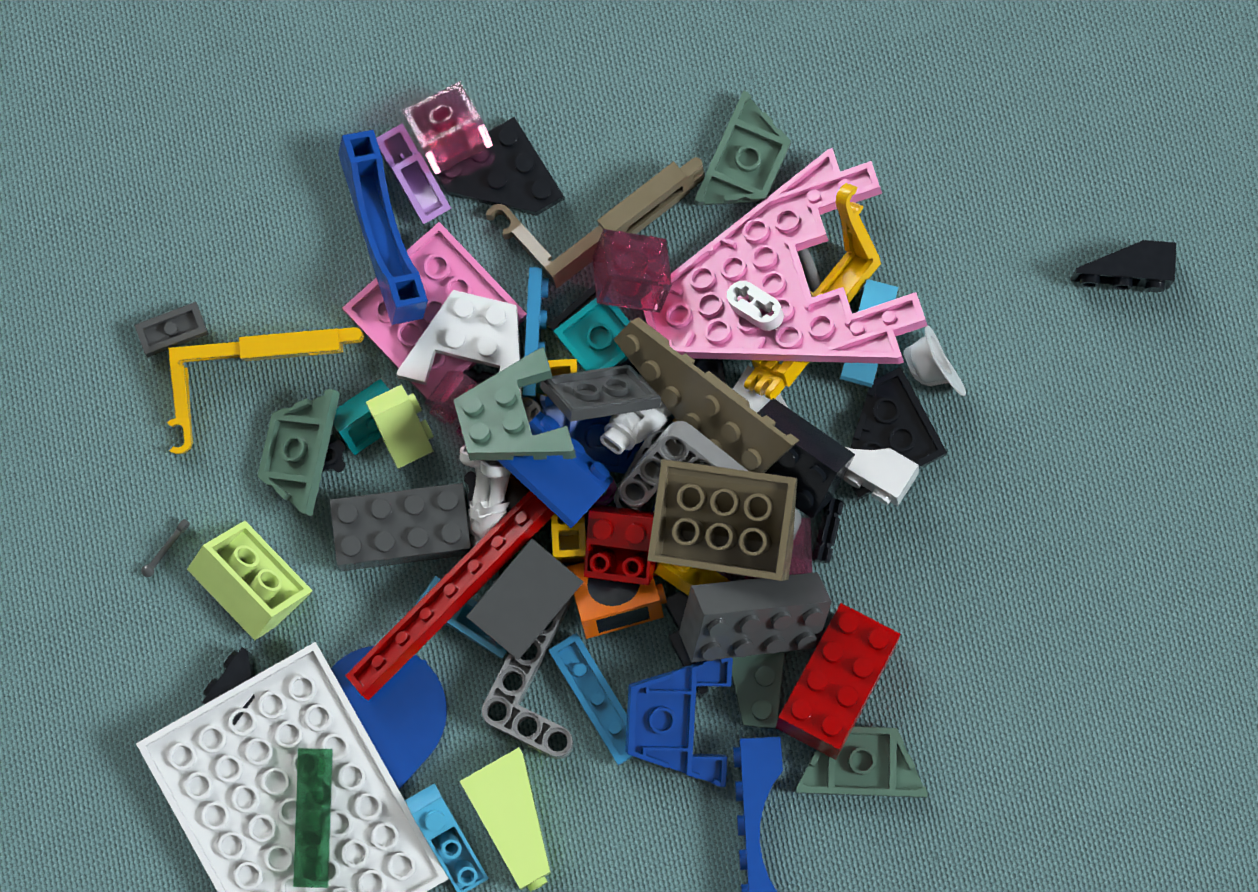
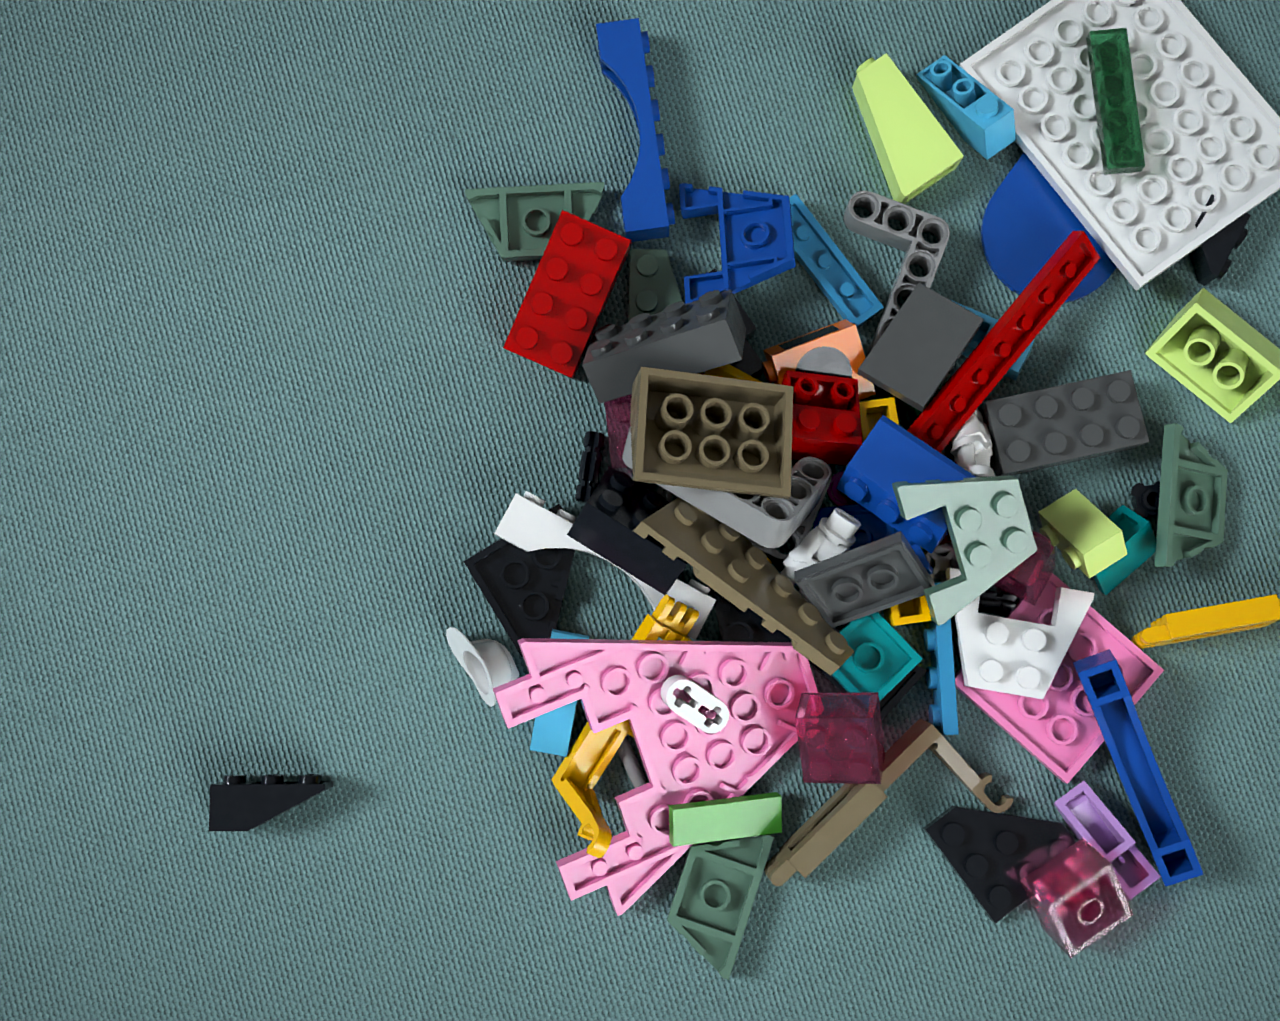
camera: 175 degrees right, 5 degrees up
none -> tile [669,792,782,847]

